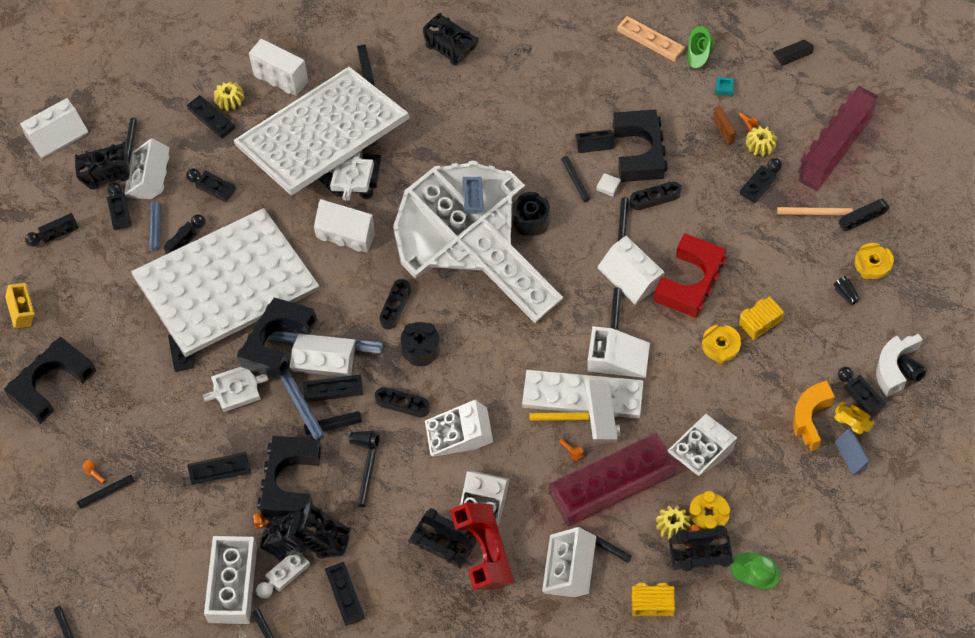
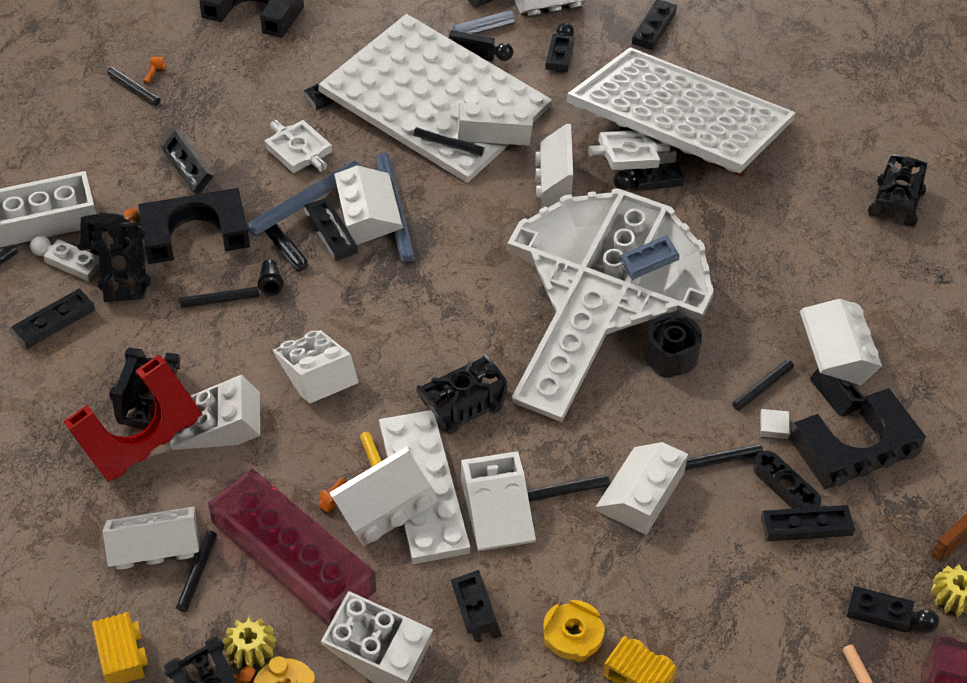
camera: 65 degrees right, 10 degrees down
light yellow gear [214,81,244,111] -> none
black arch [237,297,318,380] -> none
white brick [249,39,309,96] -> none
black beam [357,44,375,86] -> none
black beam [375,387,430,417] -> none
black beam [379,279,411,330] -> none
black brick [401,322,440,366] -> none
red arch [654,233,728,318] -> none
none -> black bar [413,127,485,157]
none -> black piece [416,354,508,434]
none -> black hinge [451,570,502,642]
none -> white slope [458,103,533,146]
none -> black plate [761,505,855,541]
none -> white slope [800,299,882,385]

